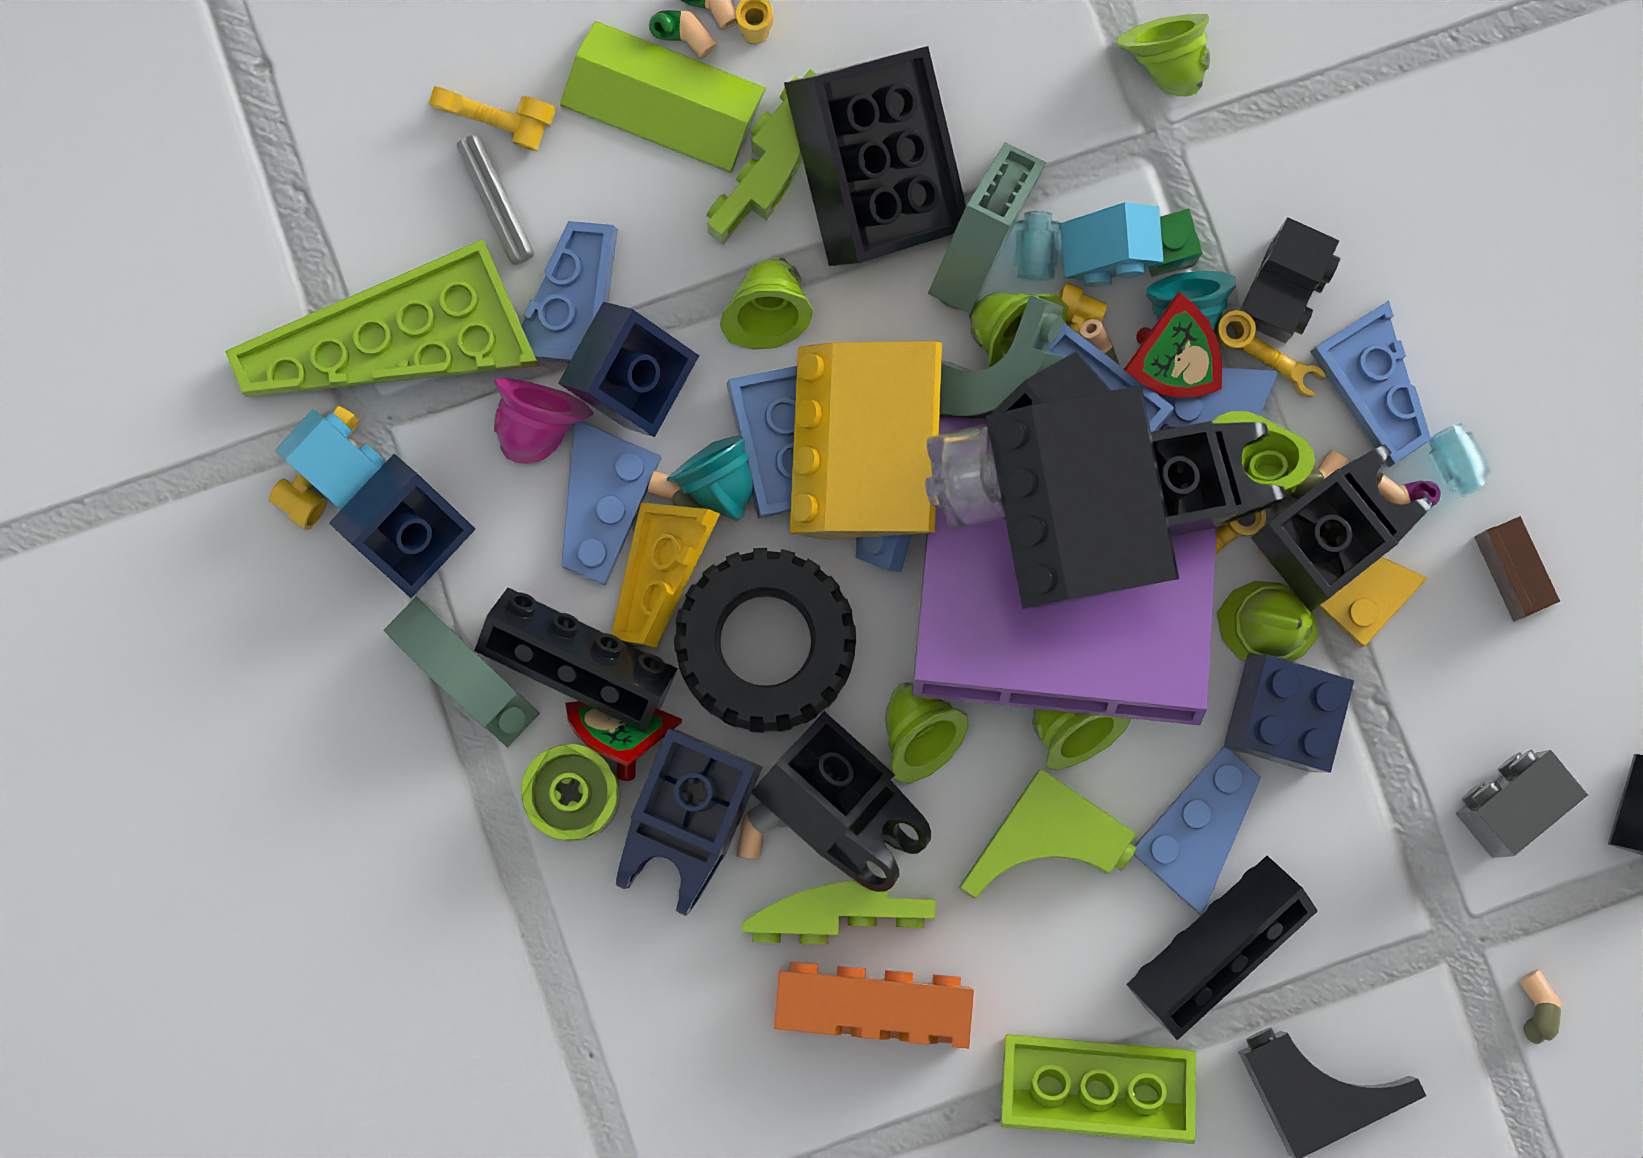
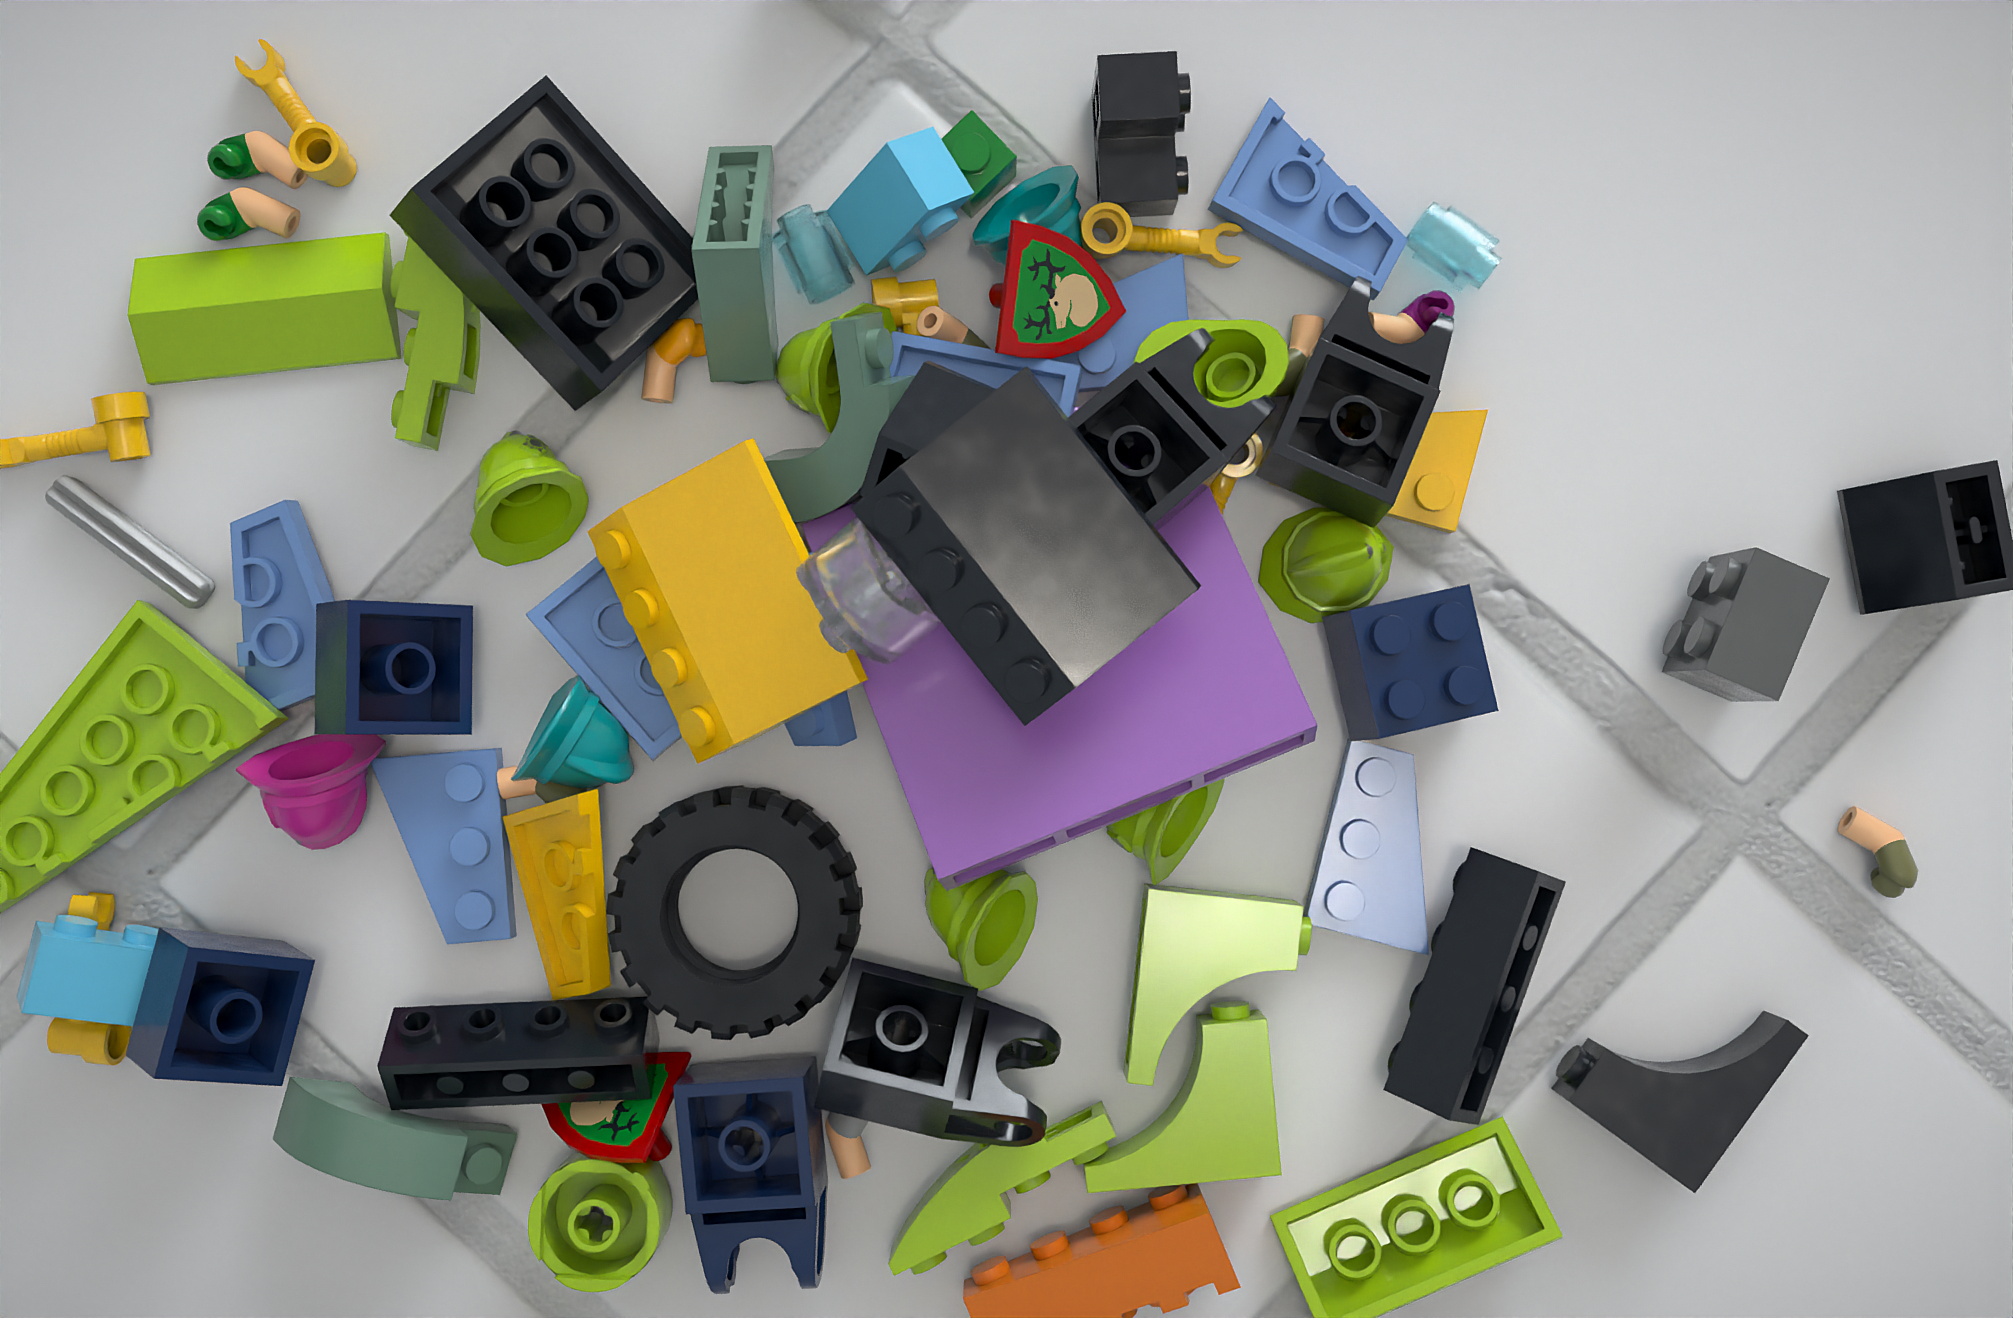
camera: 30 degrees left, 5 degrees up
reddish brown panel [1474,516,1560,622] -> none
none -> arm [641,318,707,404]
none -> lime arch [1083,1001,1282,1193]

